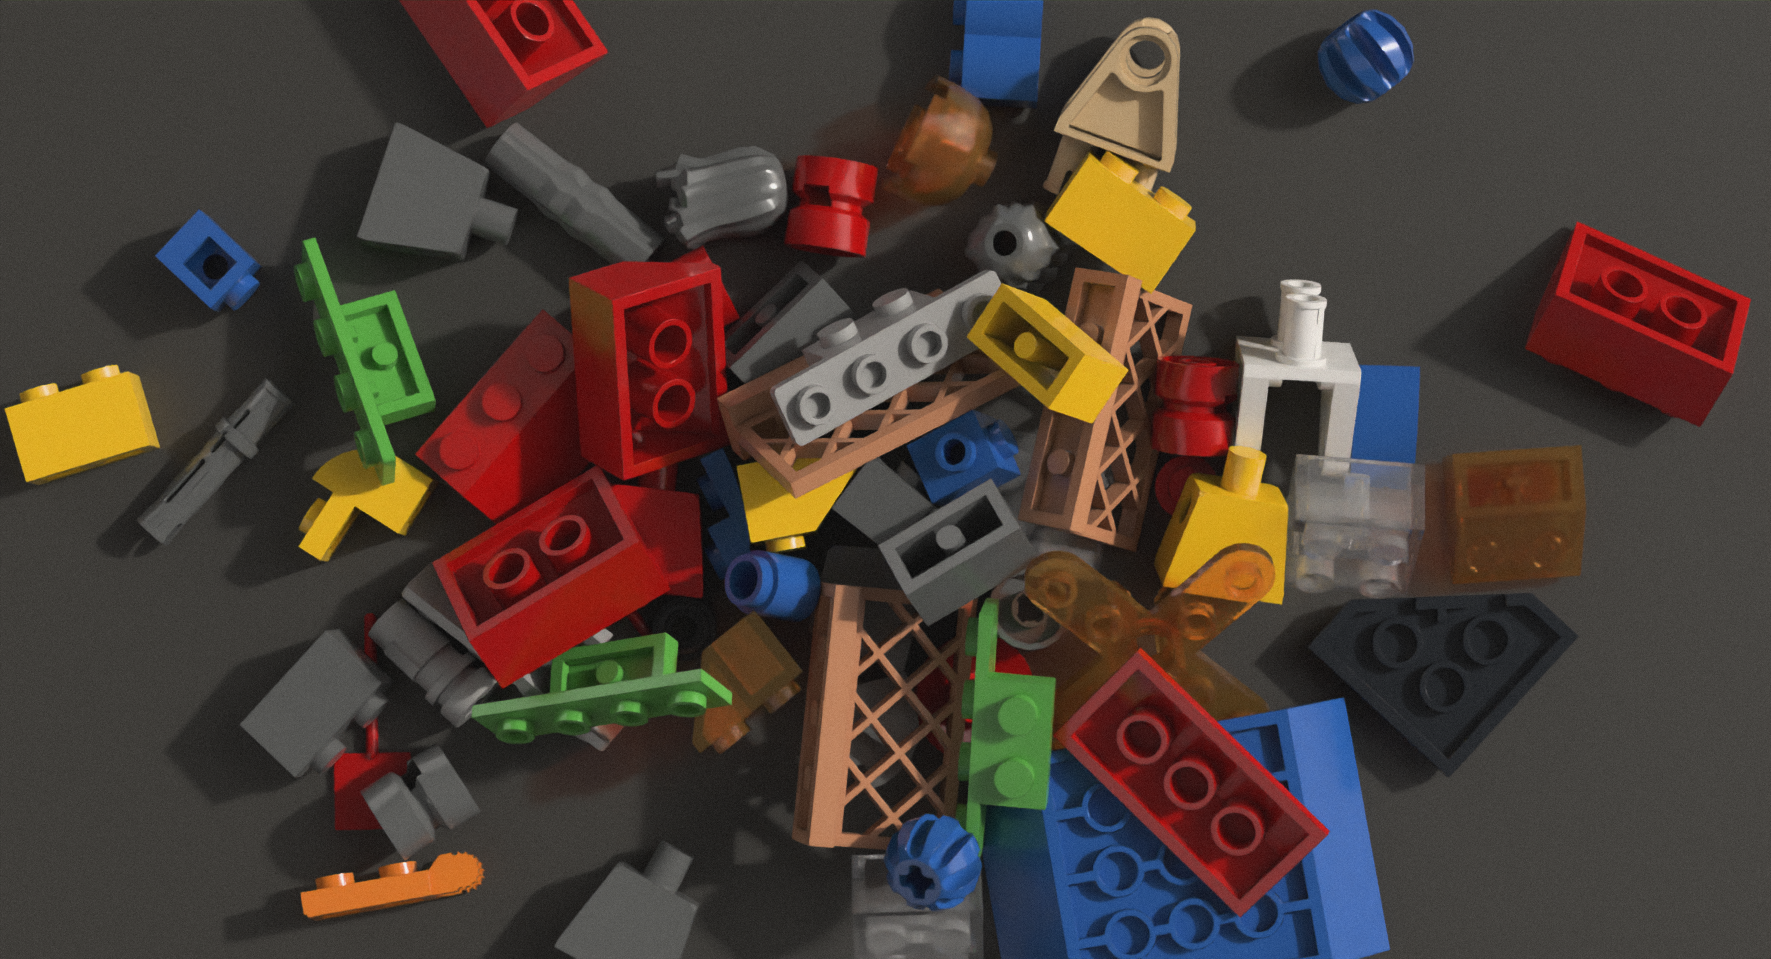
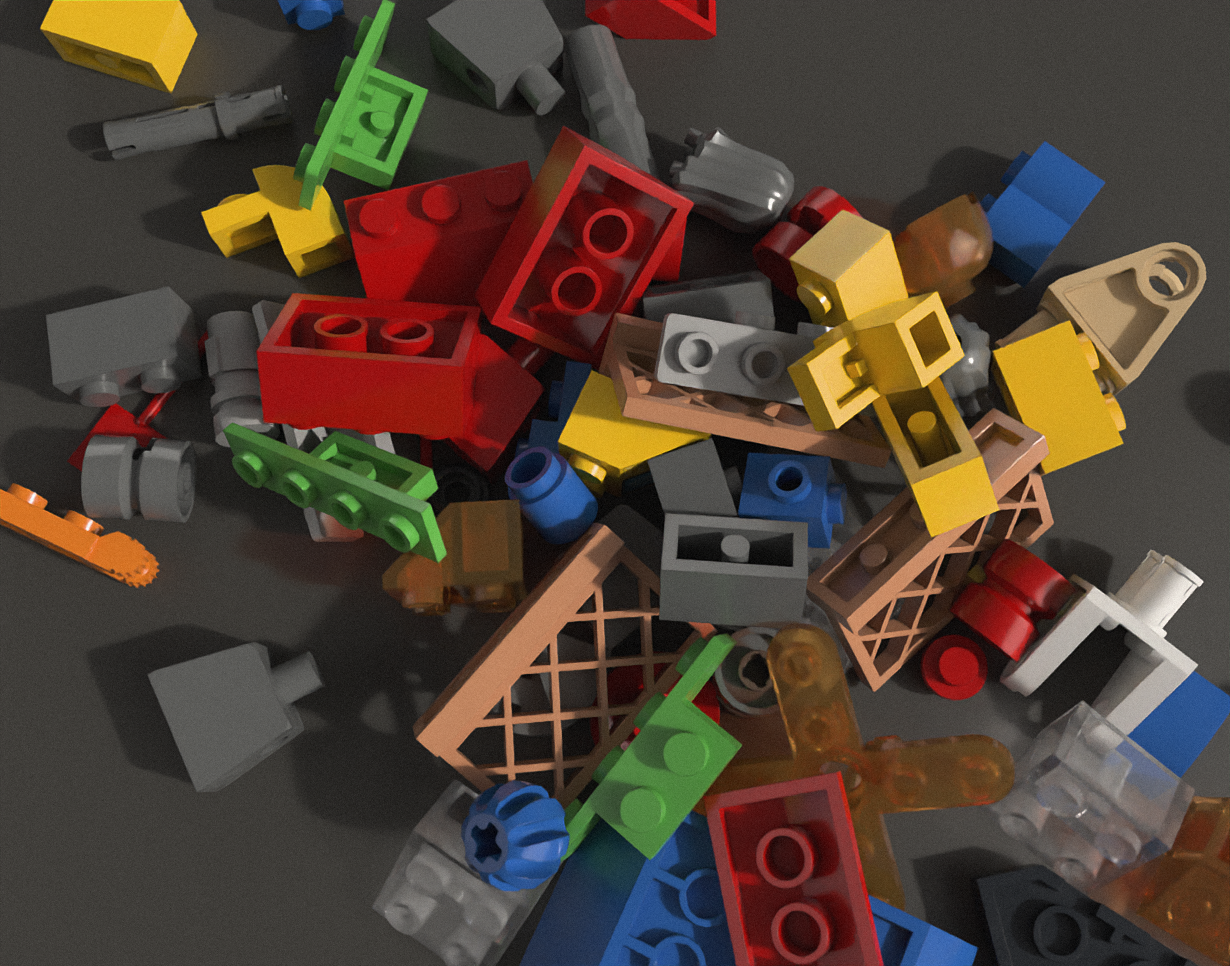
camera: 35 degrees right, 10 degrees down
yellow torso [1154,446,1288,605] -> none
none -> yellow brick [787,291,965,432]
none -> yellow brick [789,209,909,328]

